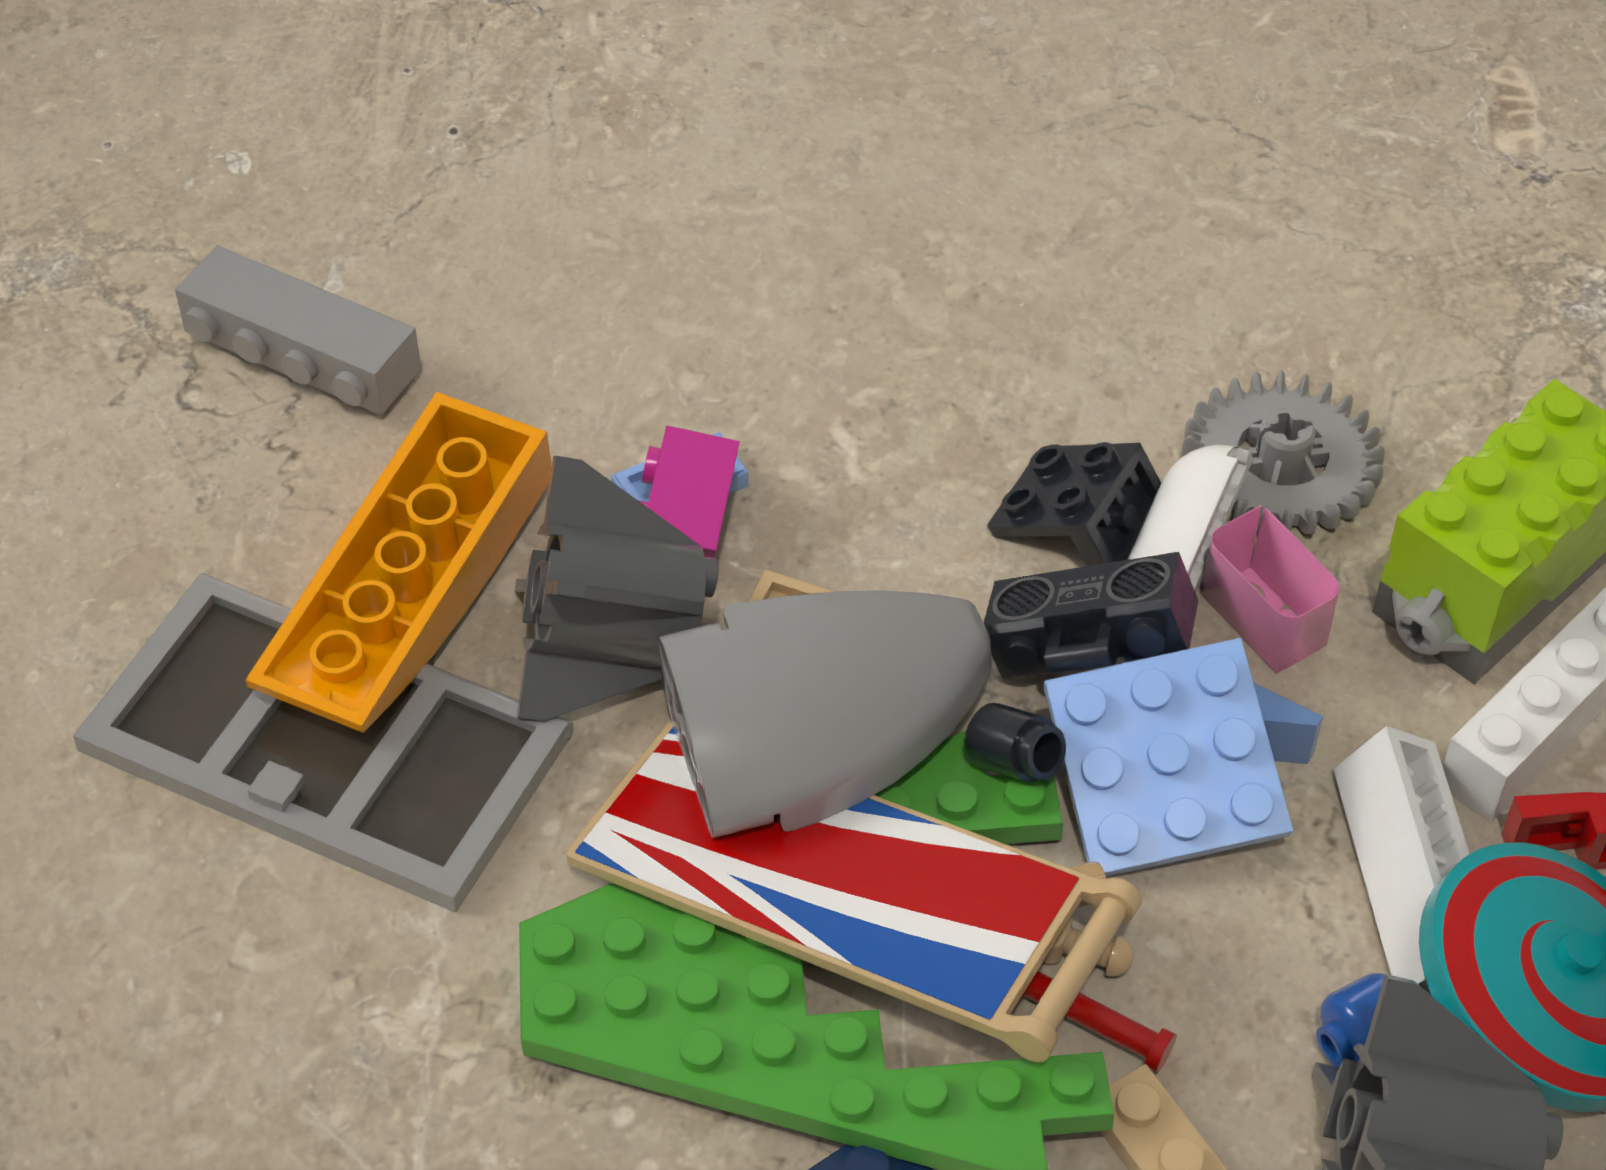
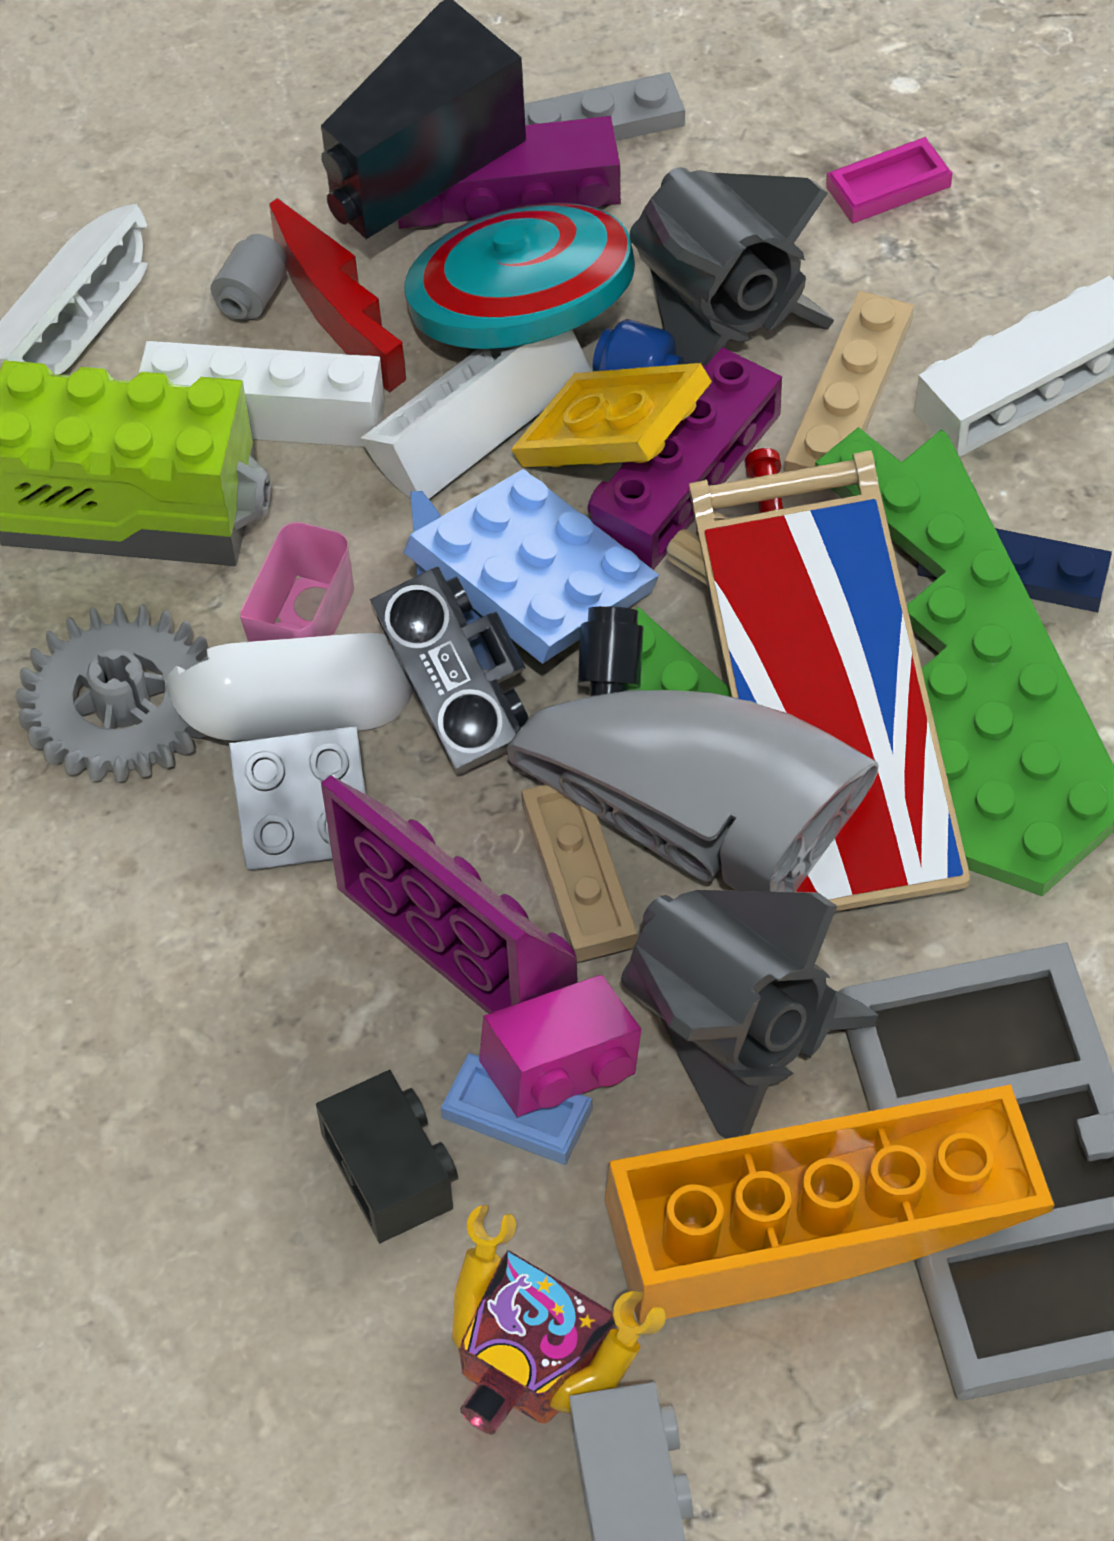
camera: 125 degrees left, 5 degrees up
none -> pearl dark grey brick [316,1069,458,1244]
none -> magenta slope [321,775,578,1014]
none -> torso [452,1205,666,1435]
none -> yellow plate [511,363,712,468]
none -> magenta brick [588,347,782,570]

